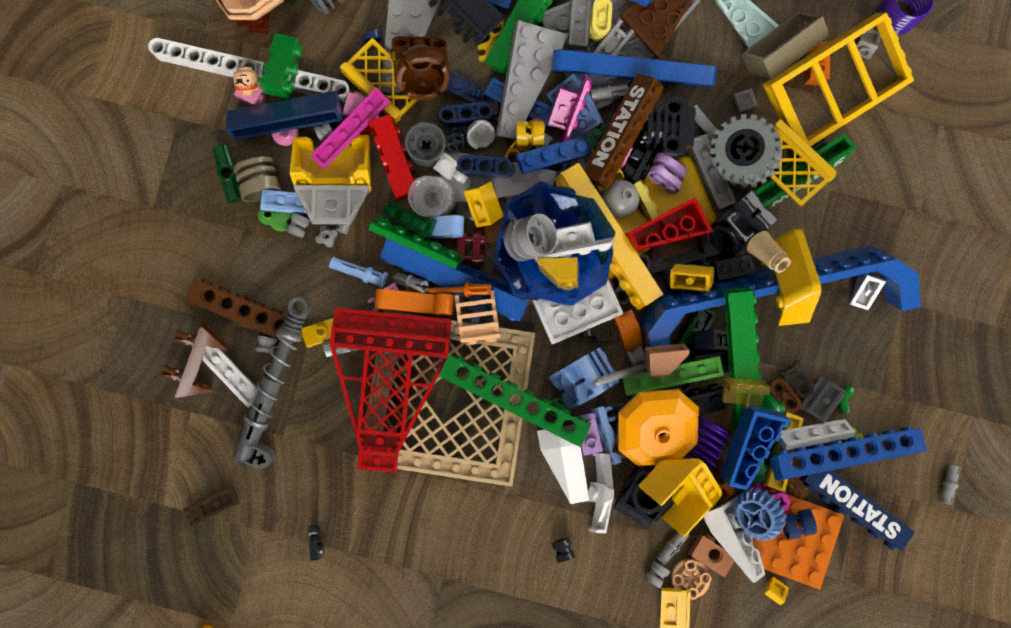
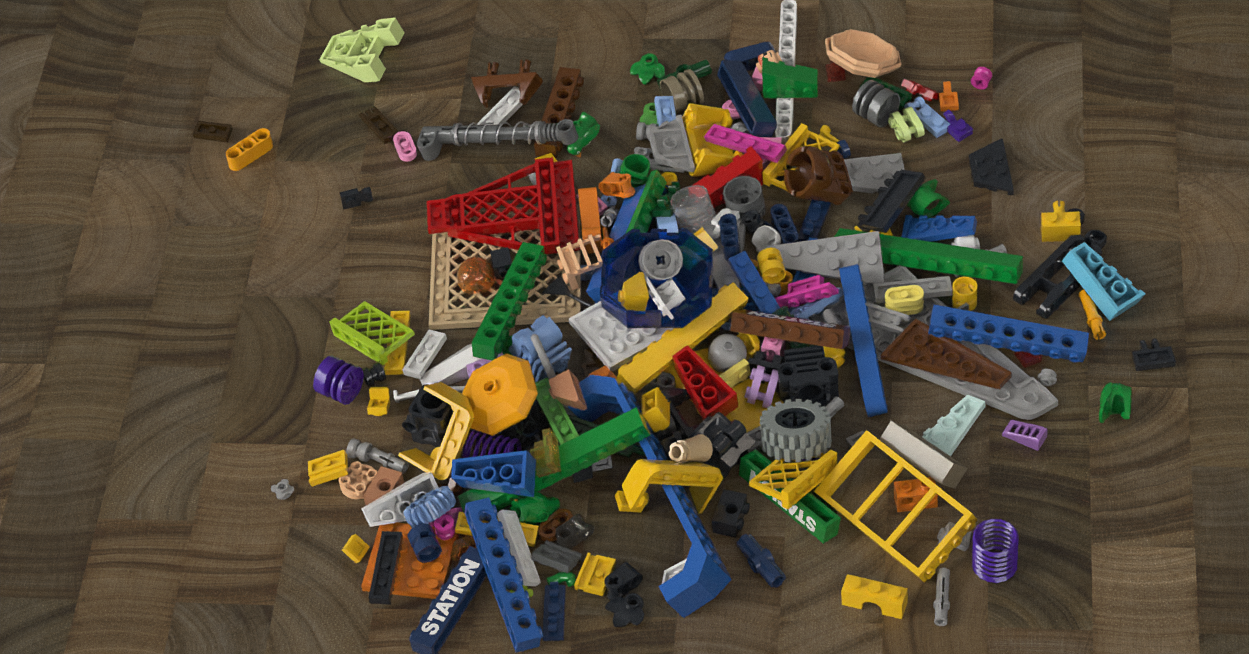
camera: 90 degrees right, 35 degrees down
none -> dark purple wheel [313,355,364,405]
none -> yellowish green wedge [319,18,404,82]
none -> lime fence [329,301,415,366]
none -> yellow bracket [367,387,390,416]
none -> black gear [368,531,403,605]
none -> yellow plate [384,311,411,375]
none -> bright pink plate [393,131,417,161]
none -> white plate [403,329,447,379]
none -> clear orange cylinder [457,257,495,294]
none -> black brick [490,248,512,280]
none -> black piece [542,275,592,307]
none -> dark blue plate [543,582,566,641]
none -> green animal [567,112,600,157]
none -> yellow plate [574,553,616,596]
none -> orange piece [599,172,635,198]
none -> black piece [604,562,643,600]
none -> black plate [605,593,644,627]
none -> yellow bracket [615,491,649,513]
none -> green helmet [620,154,651,188]
none -> green plate [630,53,665,85]
none -> yellow tile [661,172,678,189]
none -> black brick [712,489,750,538]
none -> dark blue beam [724,42,776,71]
none -> dark blue piece [736,534,786,588]
none -> yellow hand [819,125,840,143]
none -> yellow arch [841,574,908,619]
none -> light grey pin [933,568,950,626]

